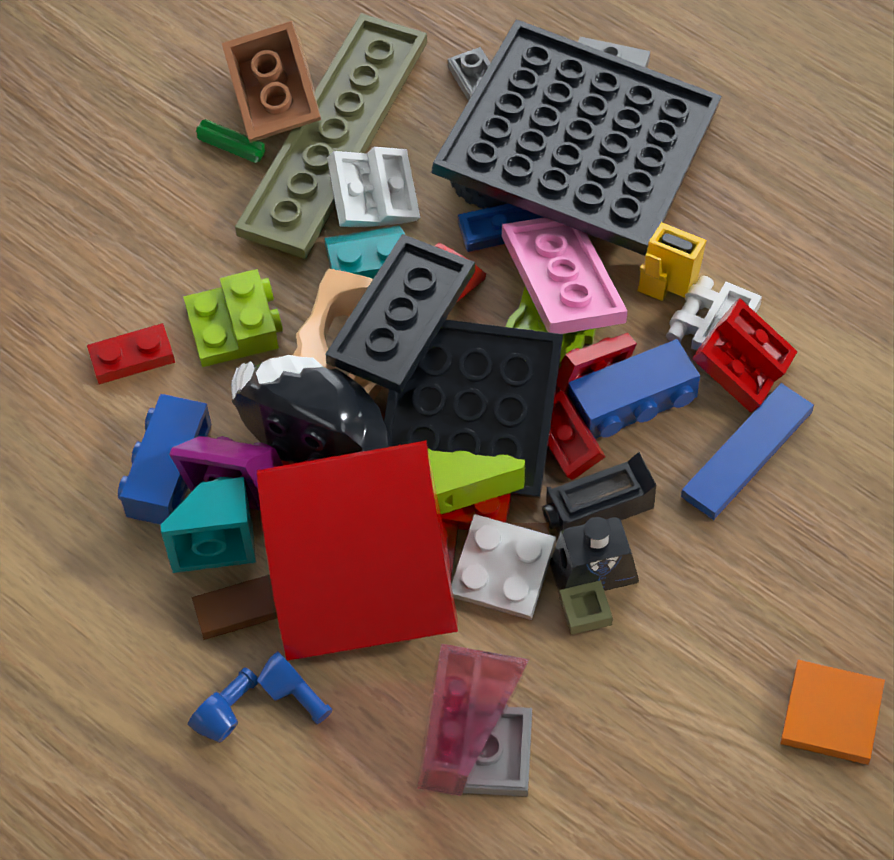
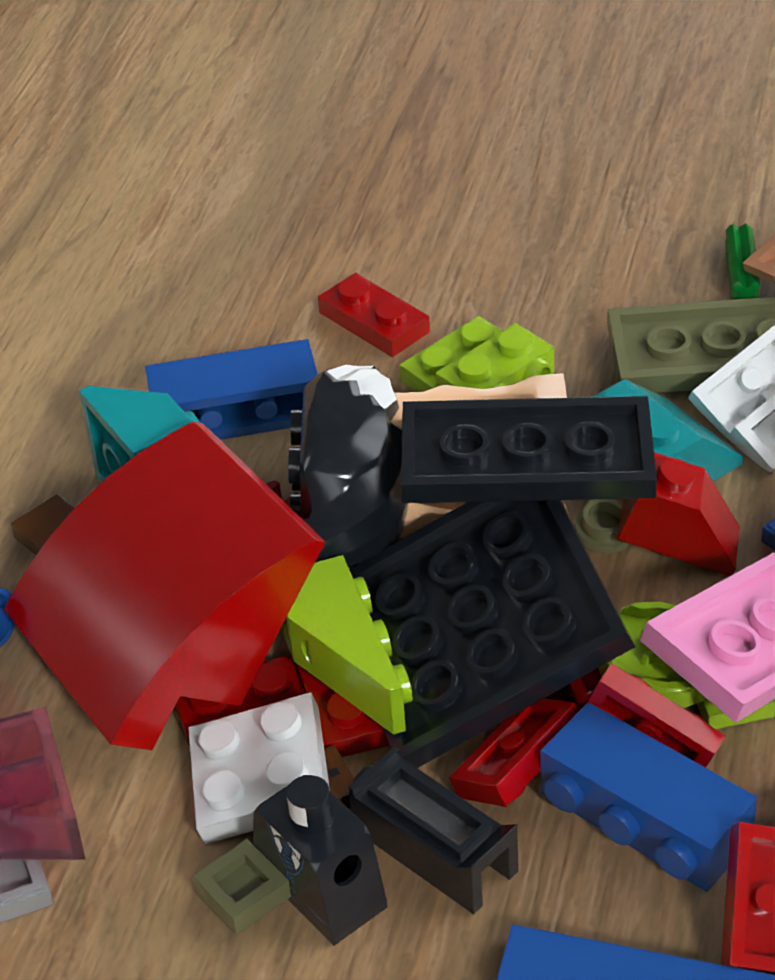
camera: 65 degrees right, 15 degrees down
magenta slope [169,436,283,511] -> none

